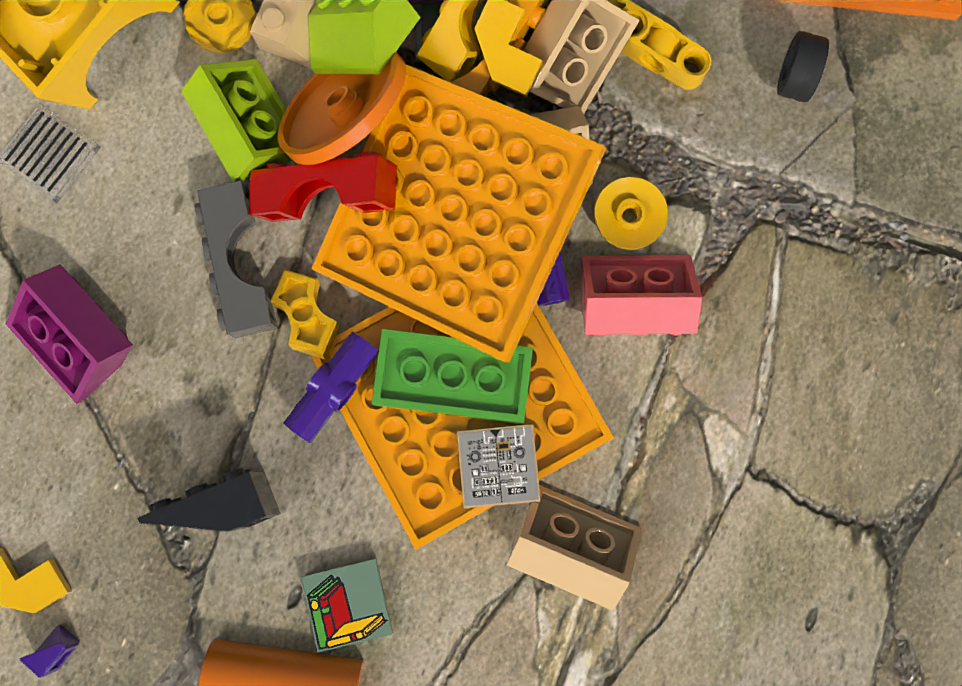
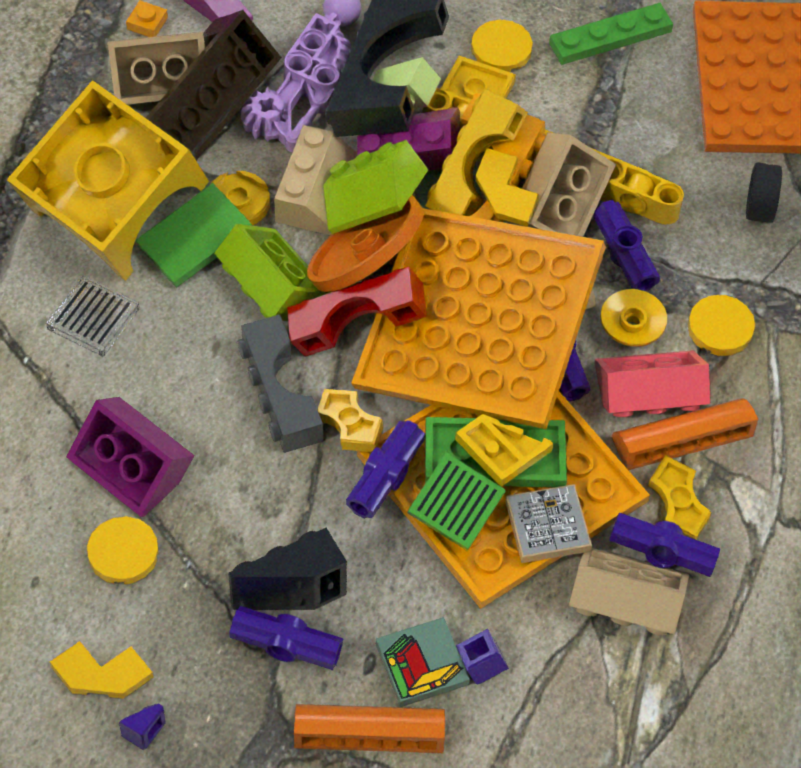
camera: 10 degrees left, 25 degrees down
none -> yellow tile [87,516,158,584]
none -> bright green tile [136,183,252,288]
none -> dark purple piece [229,606,343,670]
none -> bright green tile [407,452,506,551]
none -> yellow wing [455,414,553,487]
none -> dark purple slope [456,629,509,685]
none -> dark purple piece [593,199,660,291]
none -> dark purple piece [609,512,720,577]
none -> orange brick [611,398,758,470]
none -> yellow tile [648,455,711,540]
none -> yellow tile [688,295,755,356]

